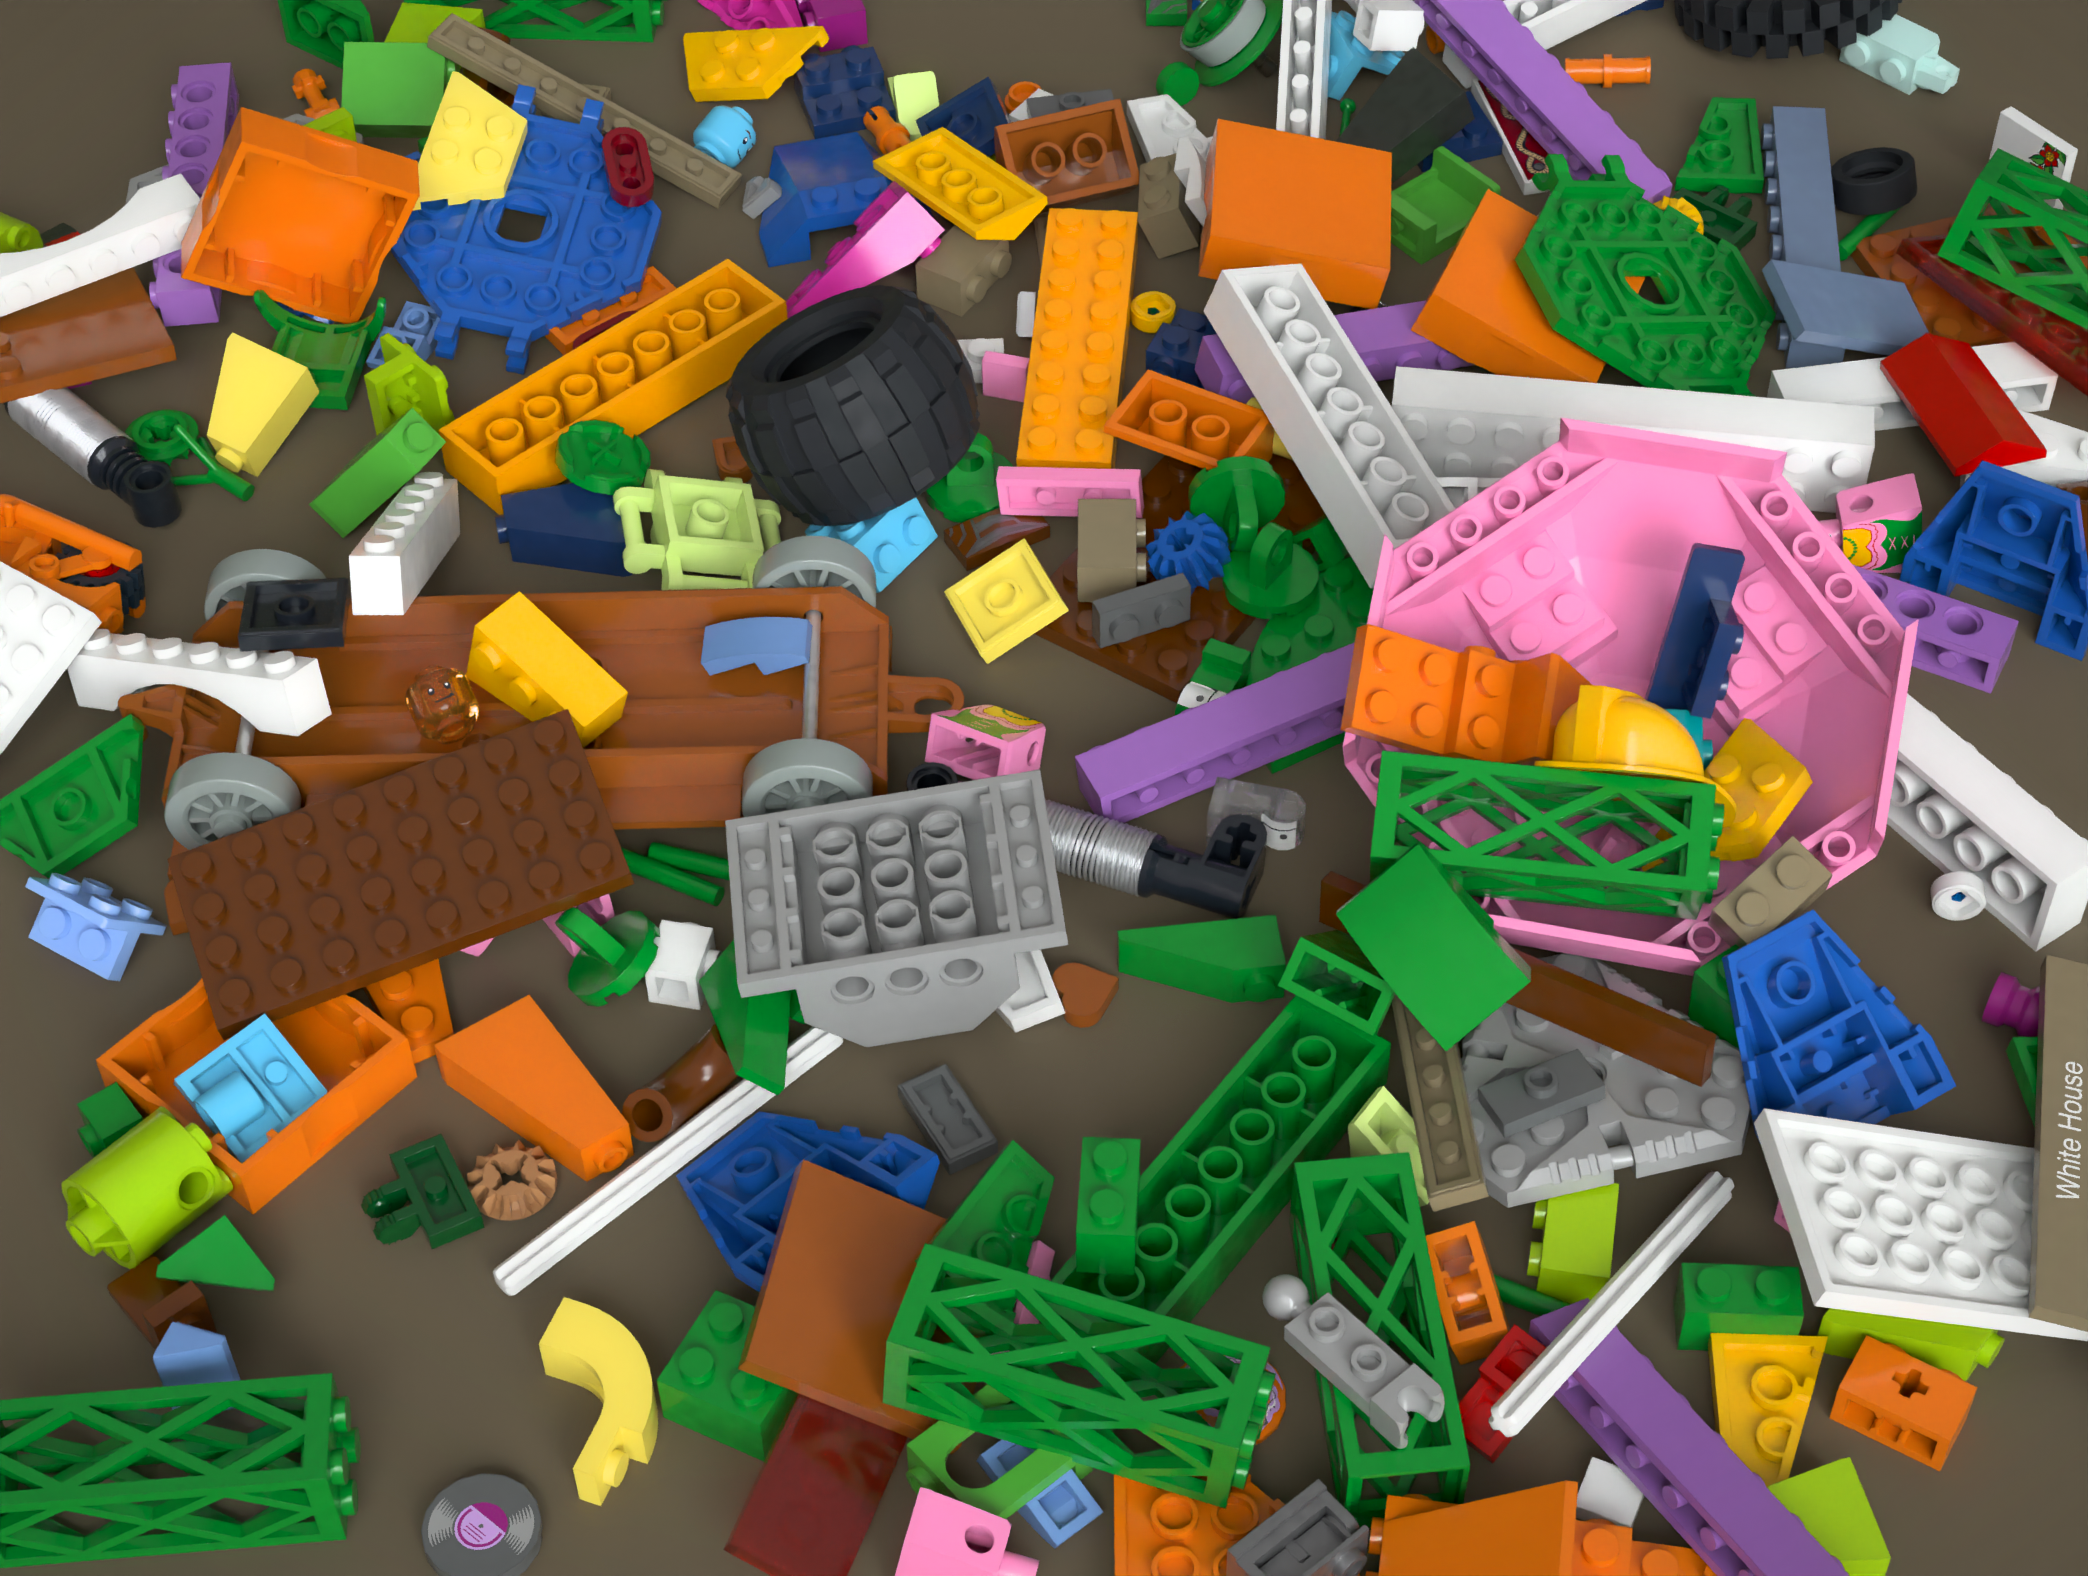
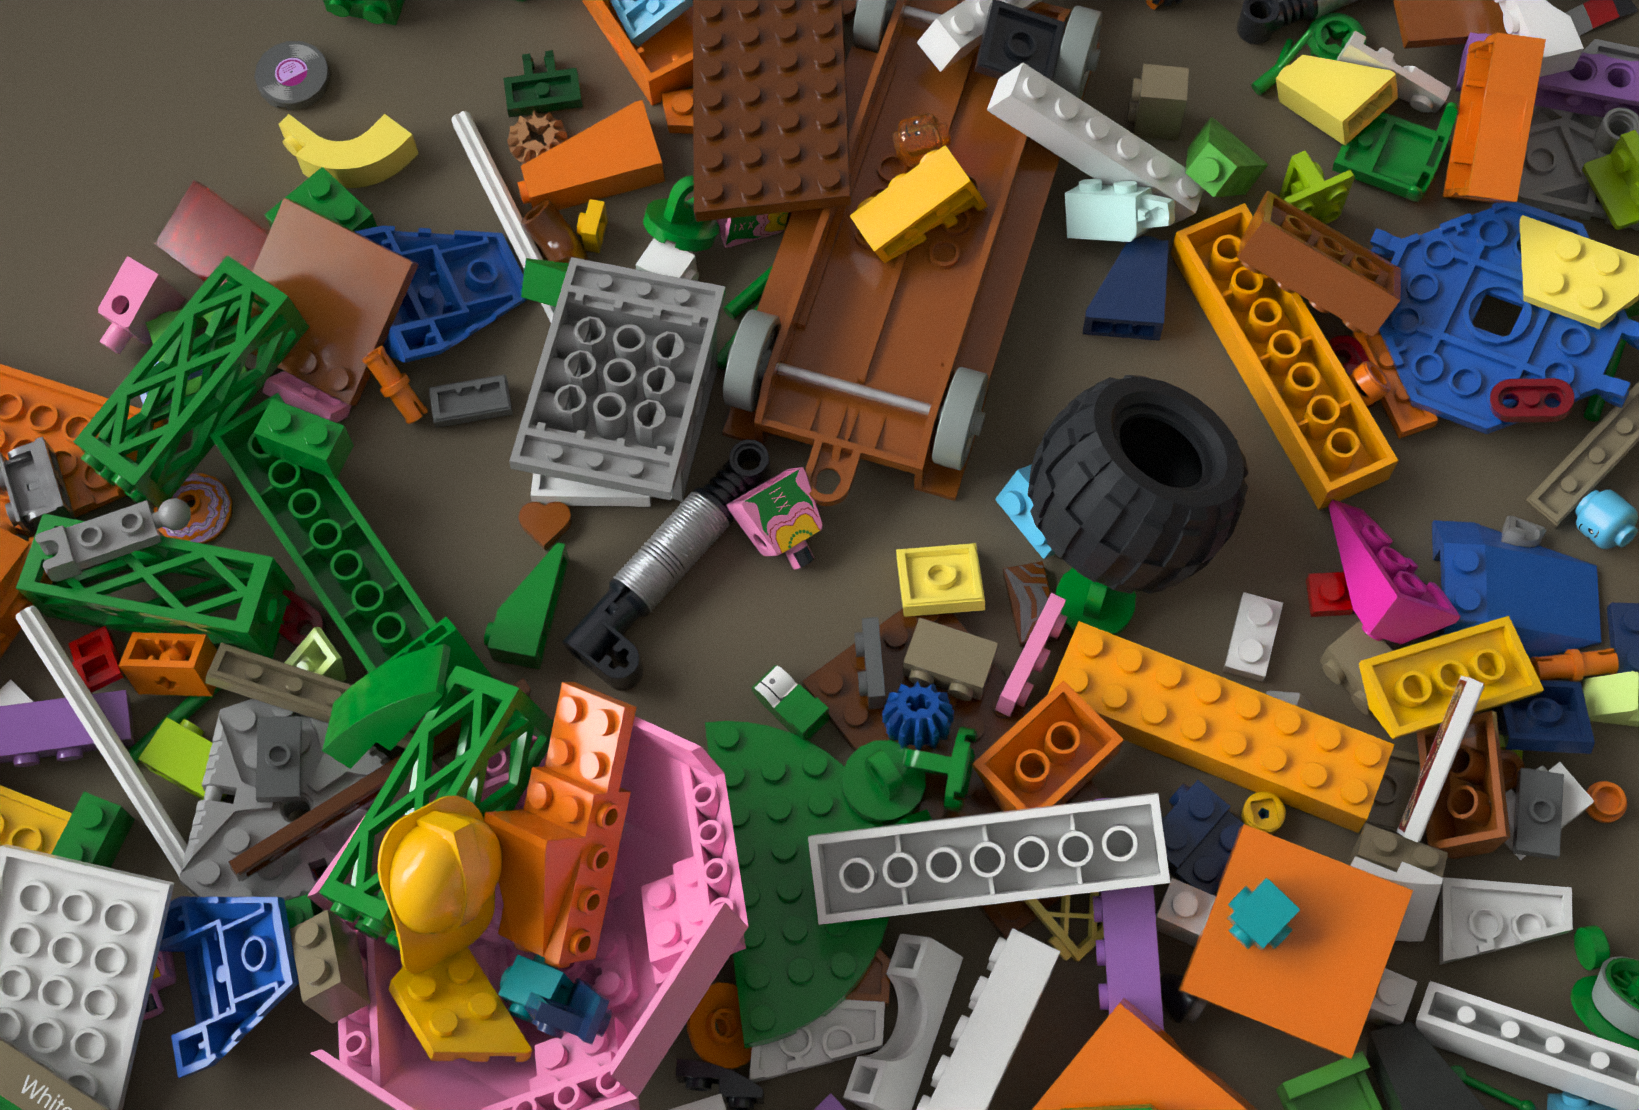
camera: 110 degrees right, 20 degrees up
medium blue slope [366,301,440,369] -> none
green tile [555,420,651,495] -> none
yellowish green brick [613,469,781,590] -> none
medium blue slope [701,617,813,676] -> none
green wing [914,1140,1055,1323] -> none
bright pink tile [982,351,1029,402] -> none
medium lavender brick [1075,642,1355,823] -> none
clear leg [1206,777,1306,850] -> none
none -> orange pin [362,346,428,424]
none -> yellow plate [577,199,608,253]
none -> light aqua hinge [1065,179,1175,242]
none -> dark tan brick [1127,64,1189,140]
none -> teal brick [1226,878,1301,950]
none -> dark orange slope [1237,191,1401,337]
none -> white wing [1336,31,1451,113]
none -> orange tile [1349,361,1391,406]
none -> white tile [1397,675,1484,842]

